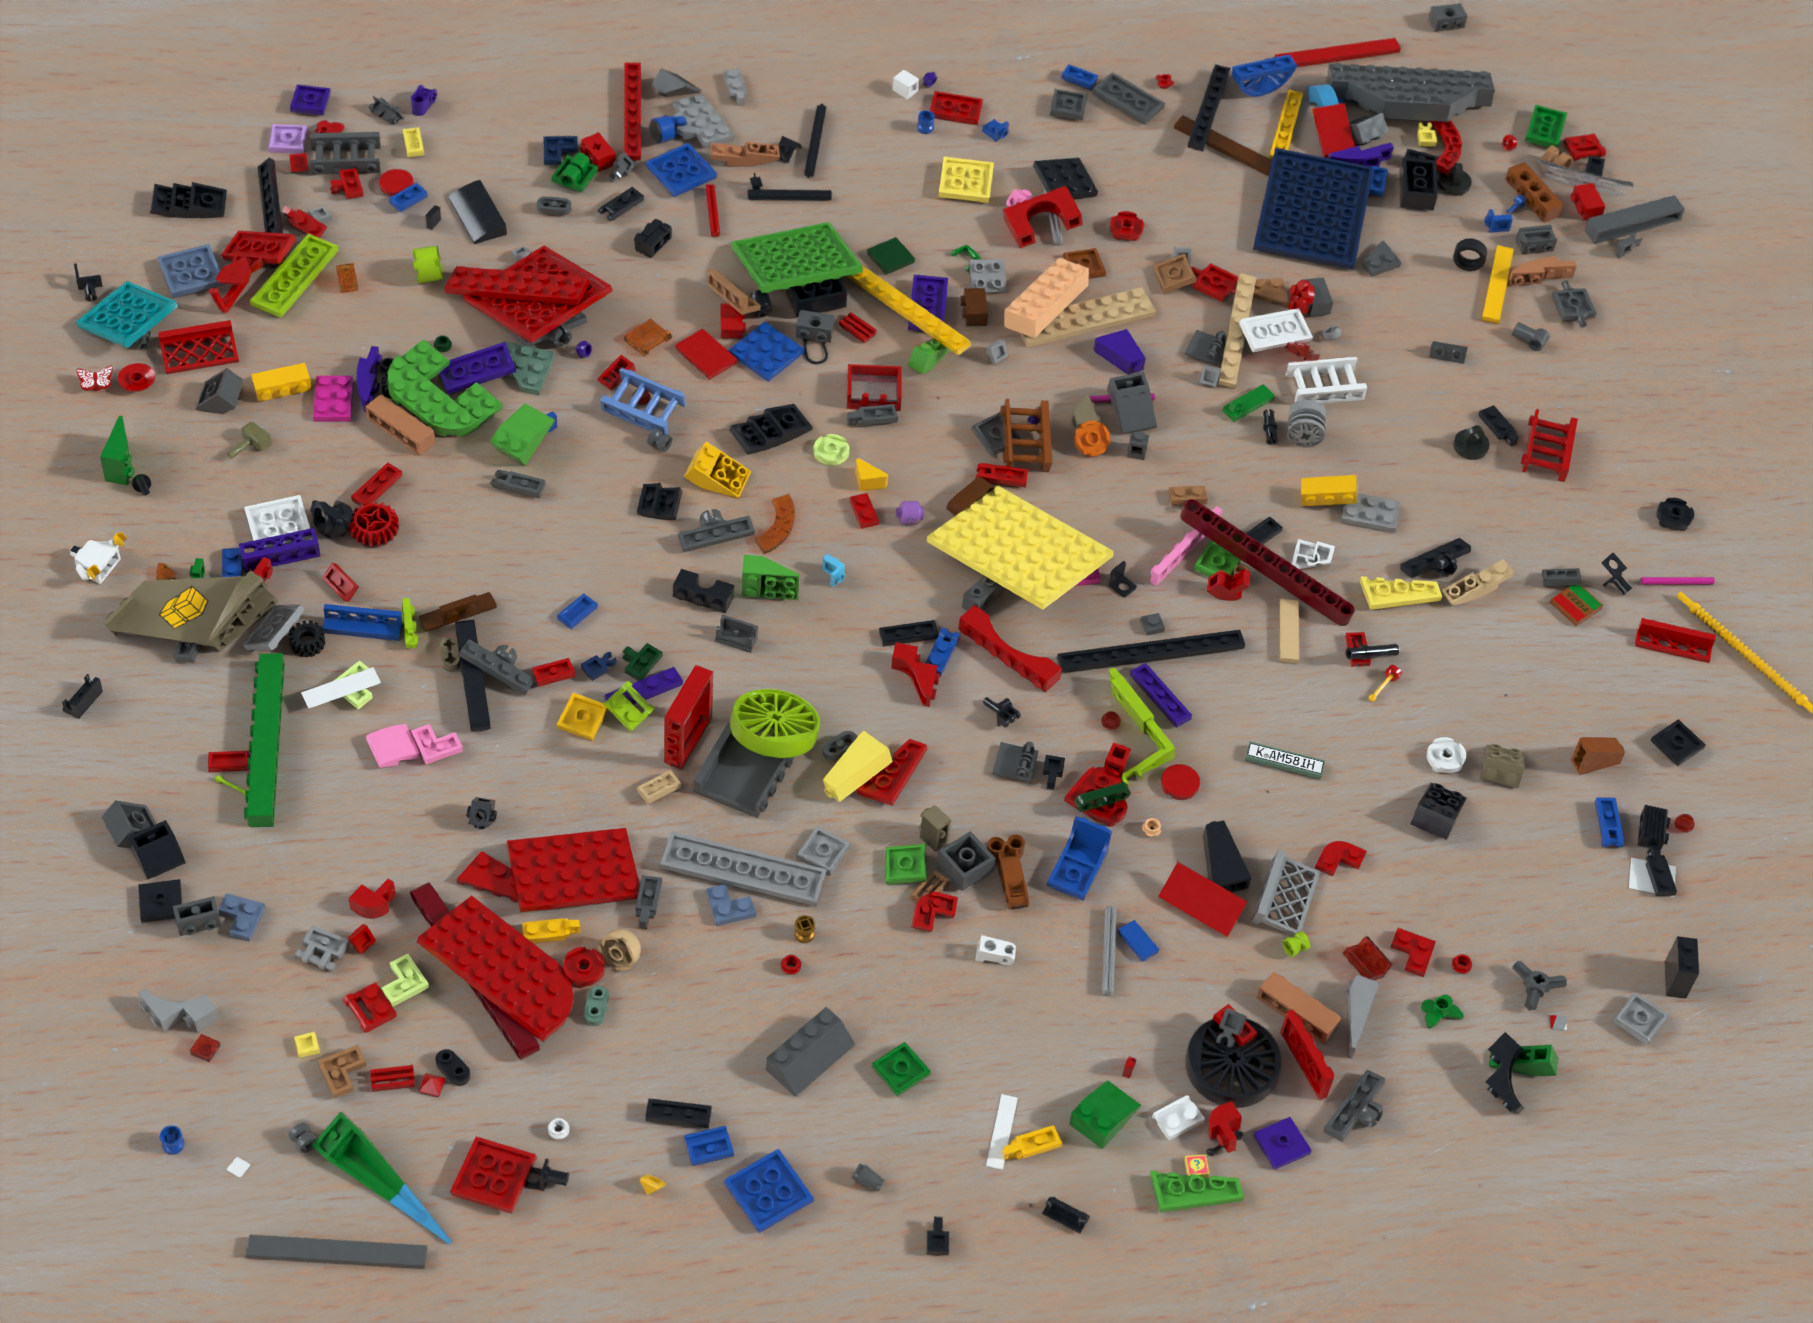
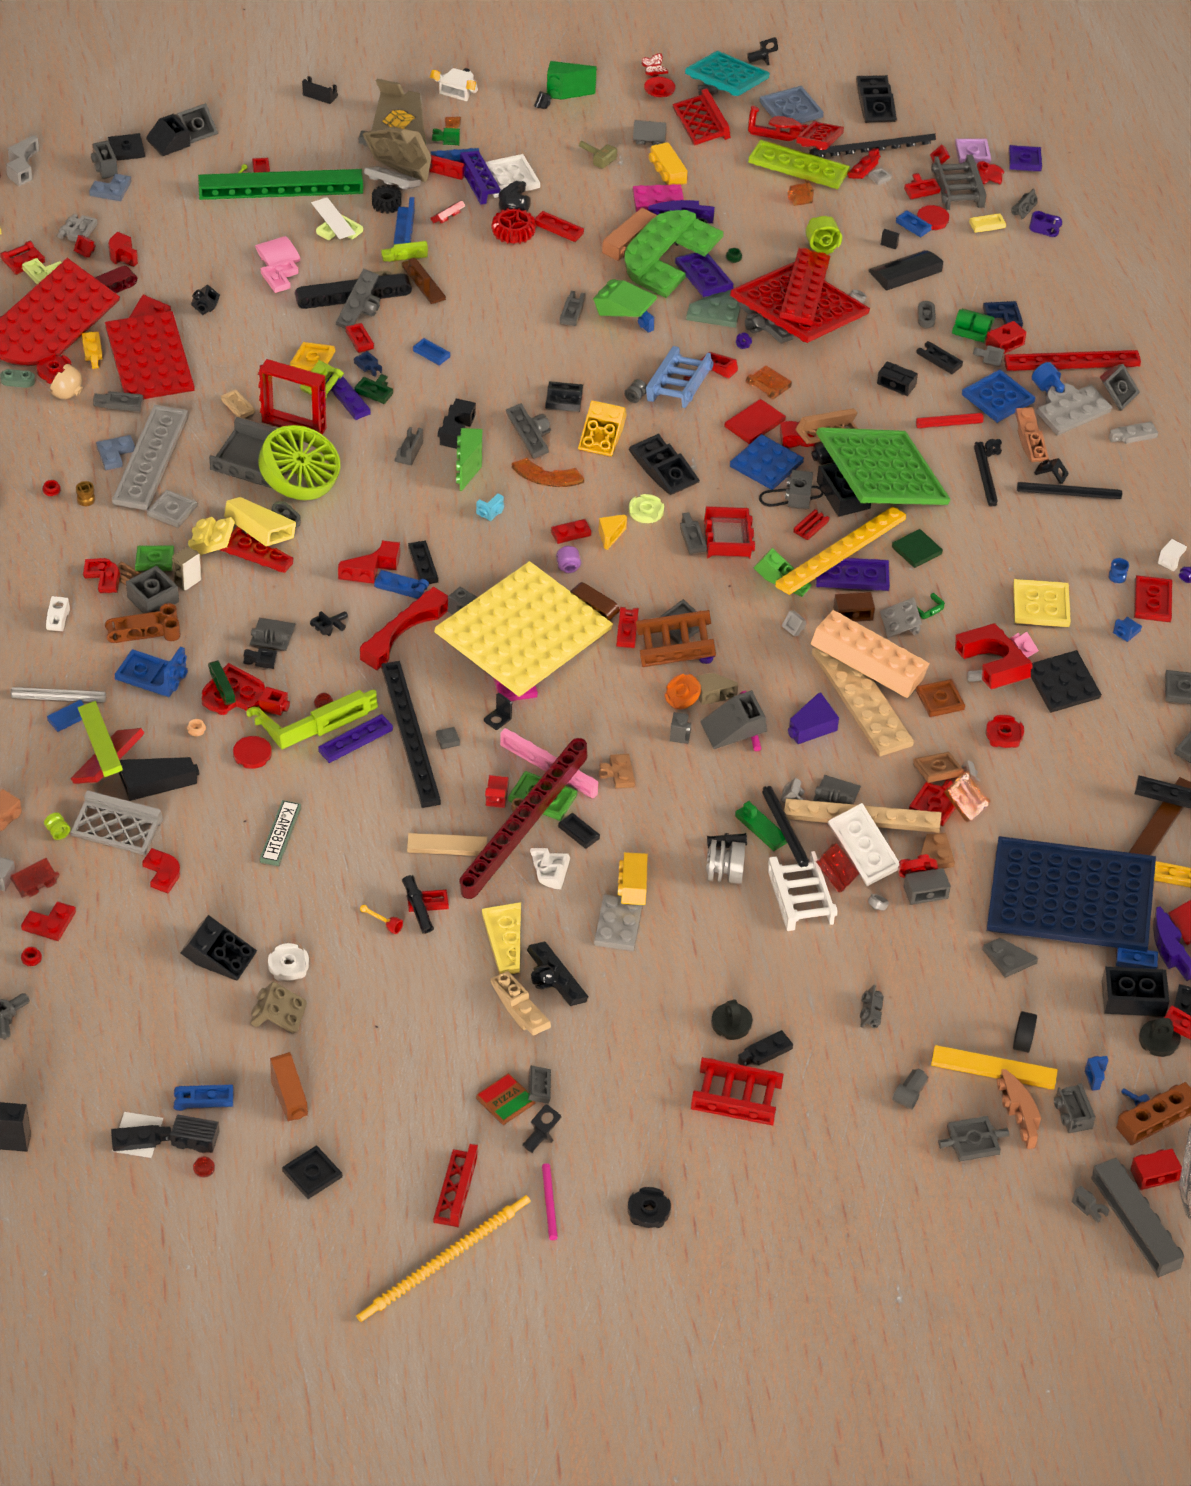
camera: 90 degrees right, 5 degrees down
none -> lime tile [77,701,123,777]
none -> light yellow plate [188,517,235,555]
none -> black axle [762,786,809,868]
none -> clear orange plate [944,771,991,822]

